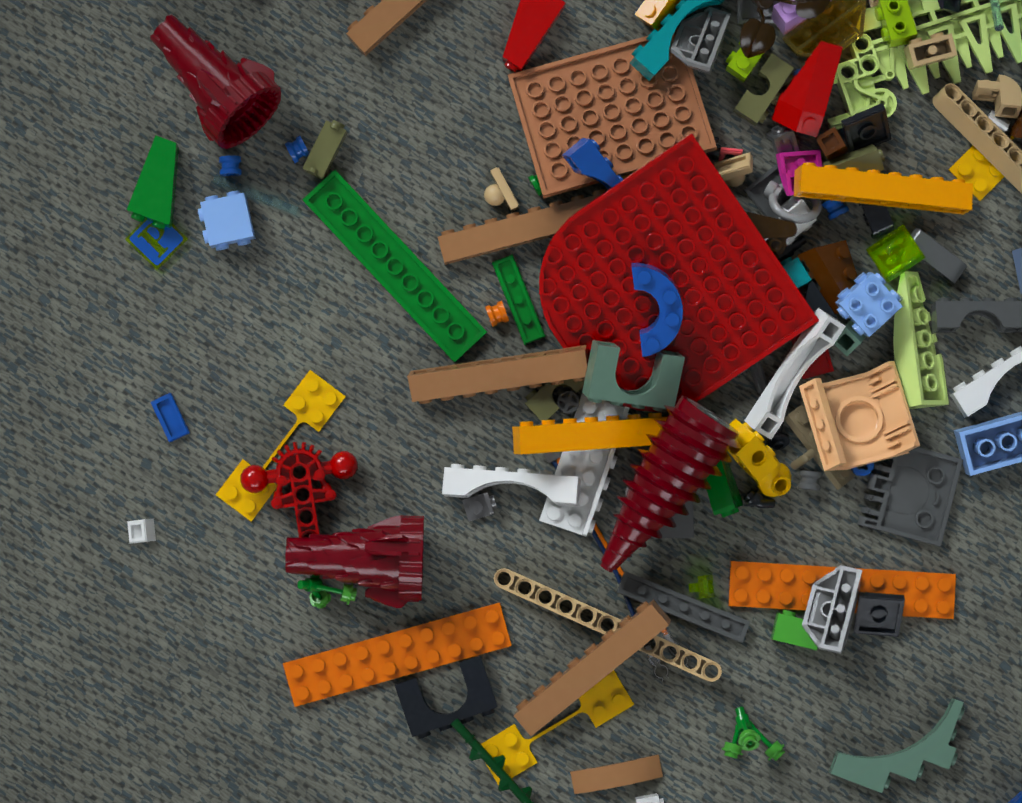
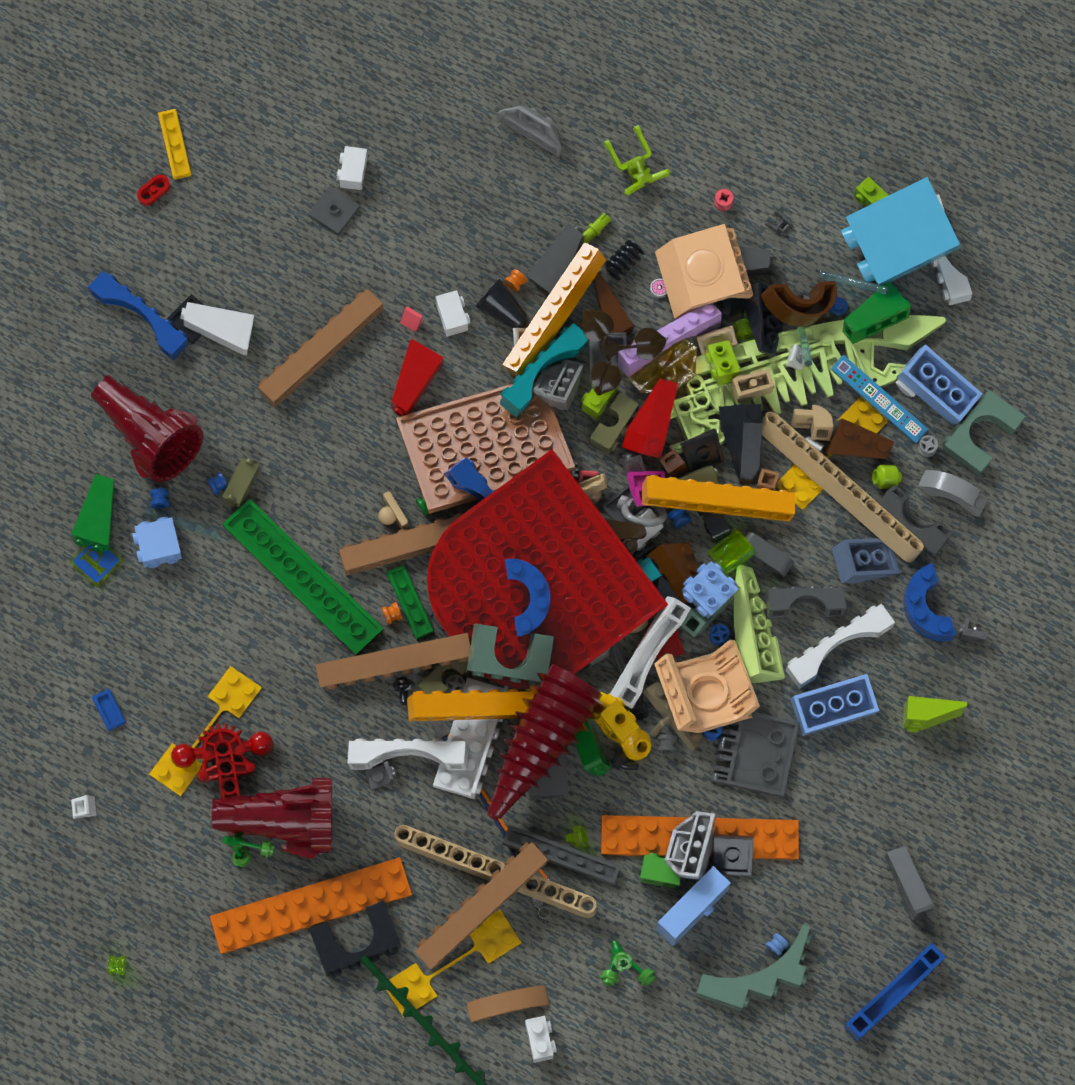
camera: 10 degrees left, 15 degrees down
none -> clear neon green wheel [108,955,127,976]
none -> black plate [393,677,412,705]
none -> light blue brick [656,866,730,946]
none -> blue wheel [709,624,729,646]
none -> black wedge [719,404,762,483]
none -> medium nougat slope [757,468,780,491]
none -> medium blue wheel [765,933,790,958]
none -> white slope [786,344,807,370]

